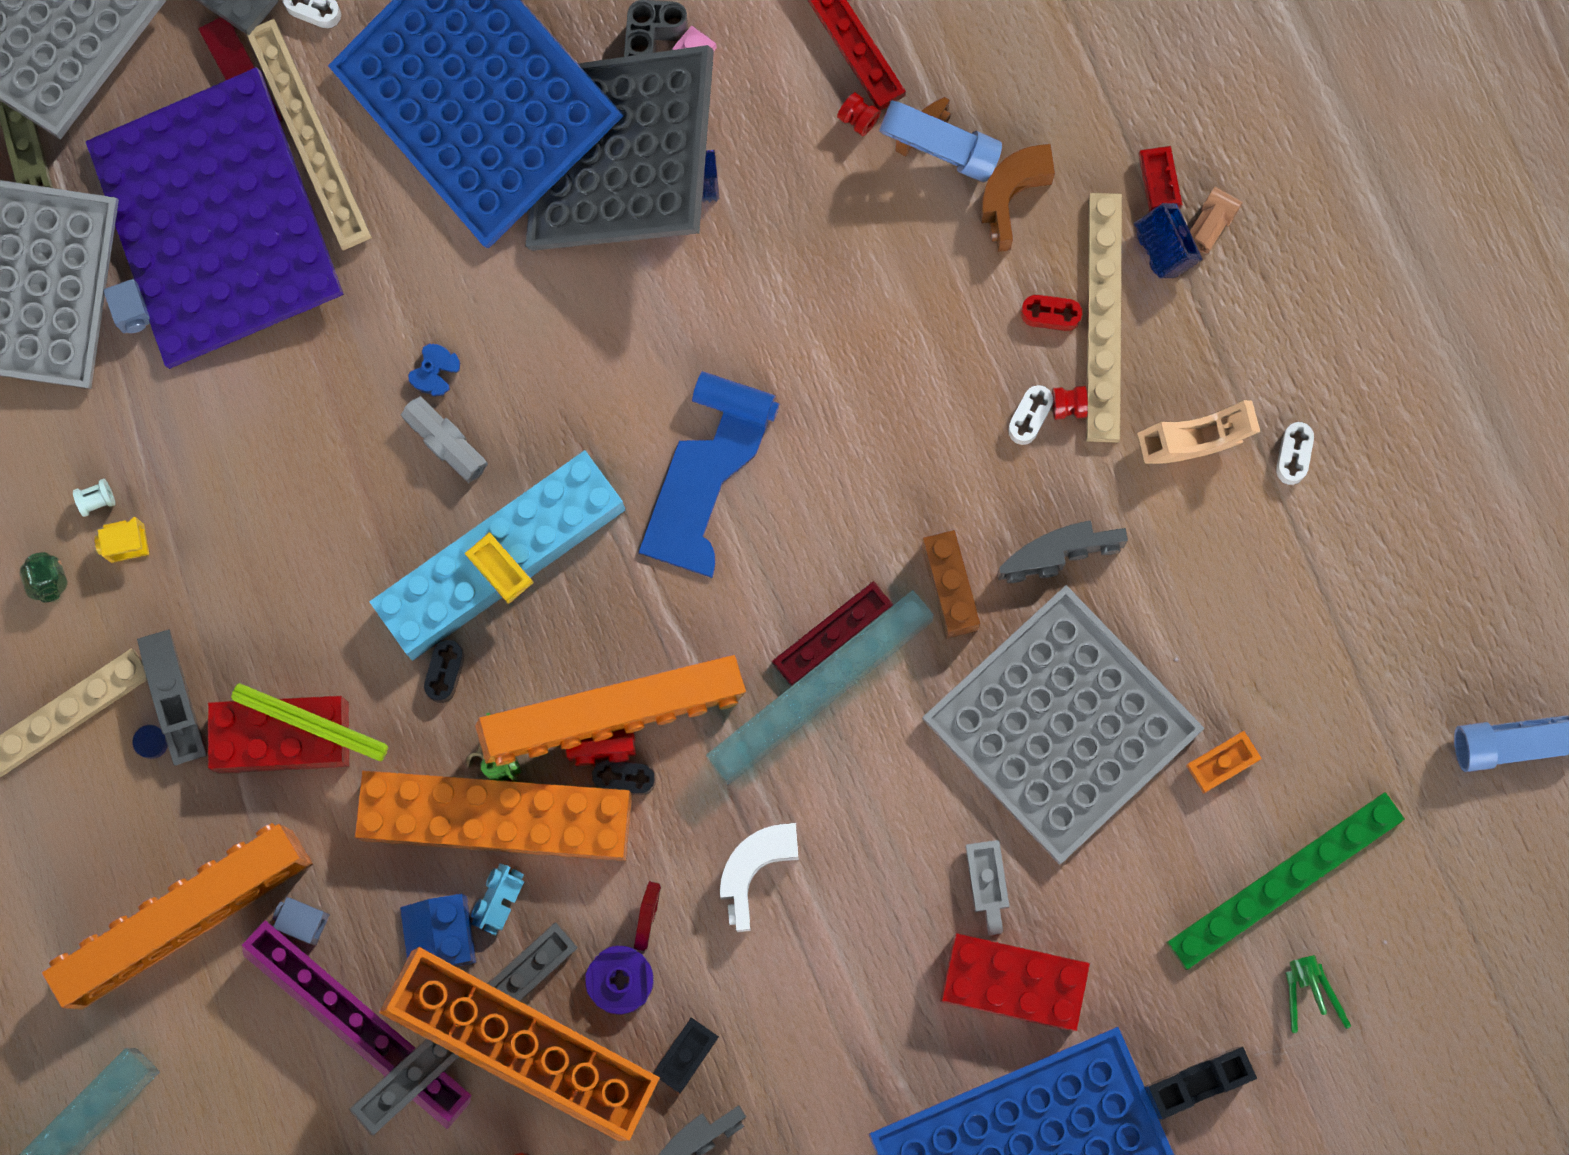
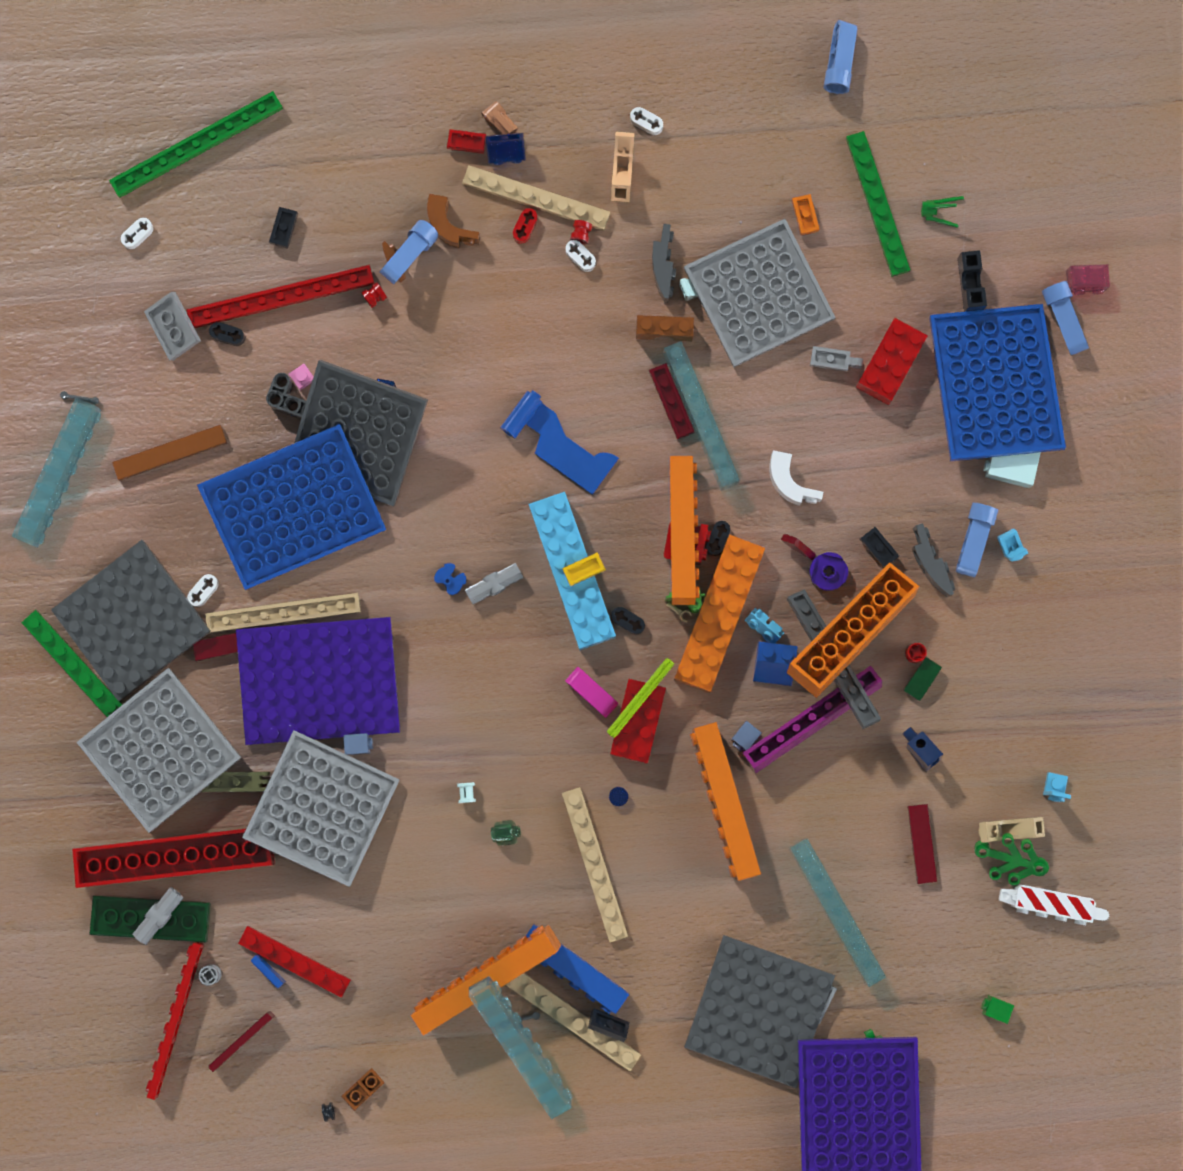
camera: 75 degrees left, 5 degrees up
yellow window [94,517,149,563] -> none
dark grey slope [137,629,207,766] -> none
none -> dark pink beam [565,666,619,718]
none -> light aqua slope [679,278,698,301]

